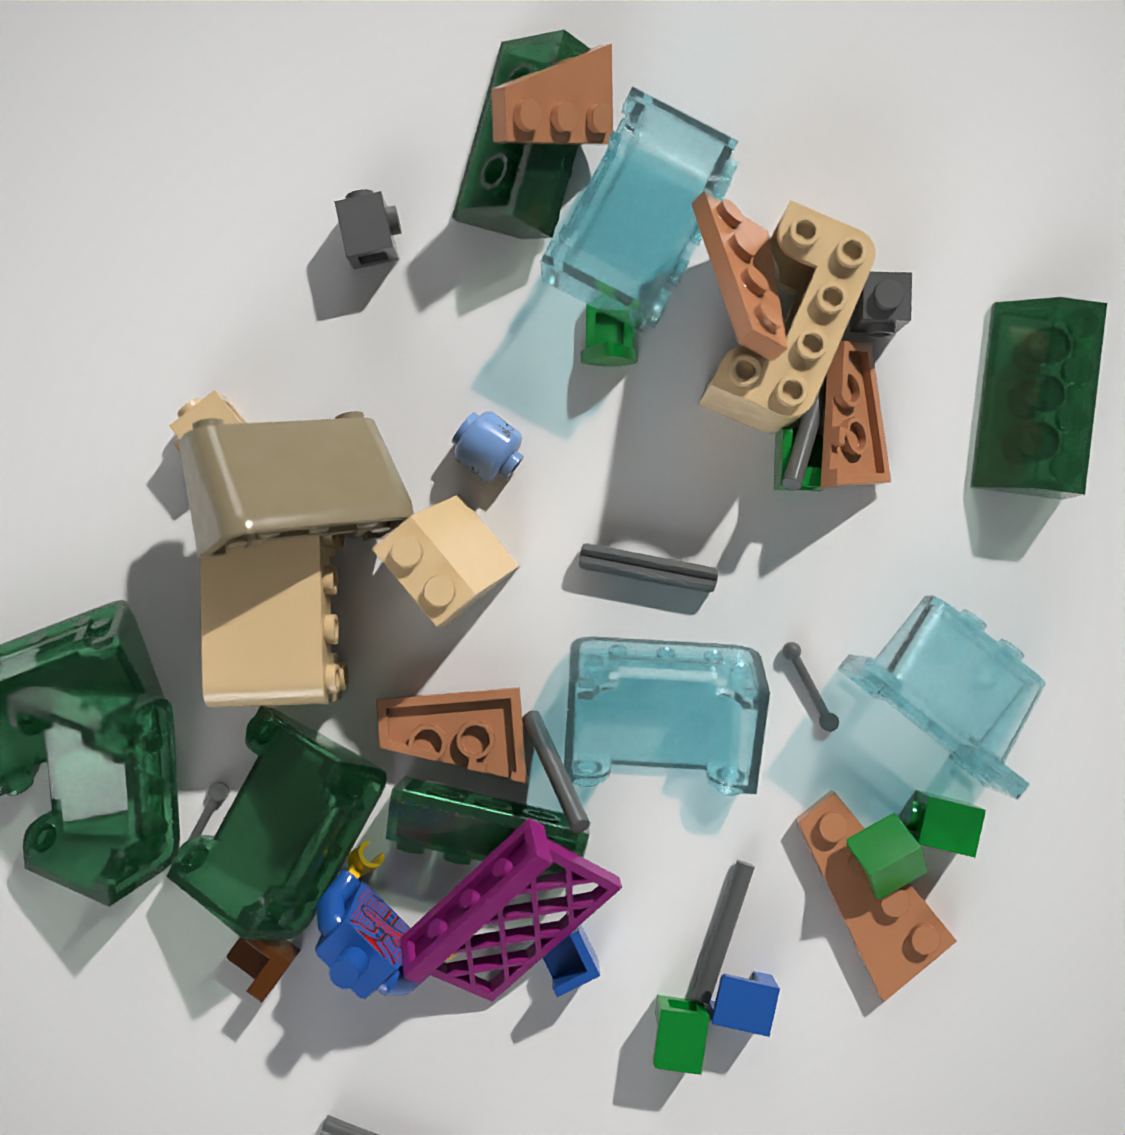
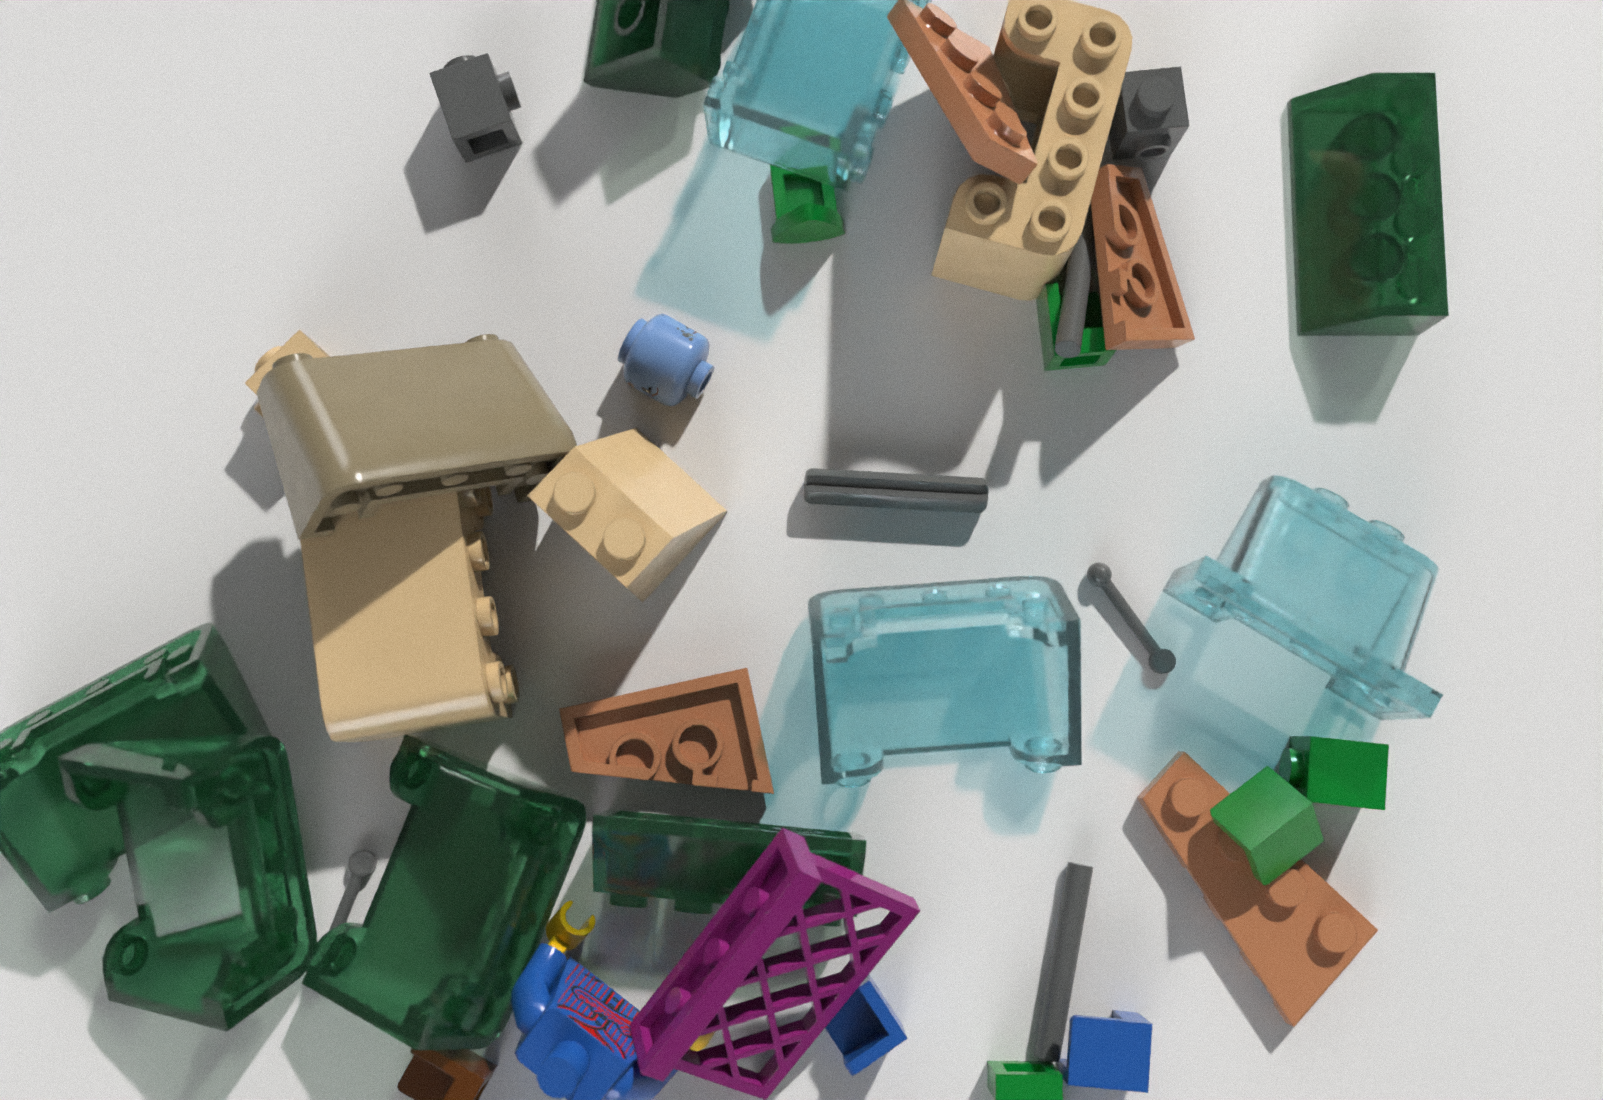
camera: 10 degrees left, 5 degrees down
dark grey bar [522,710,590,833] -> none

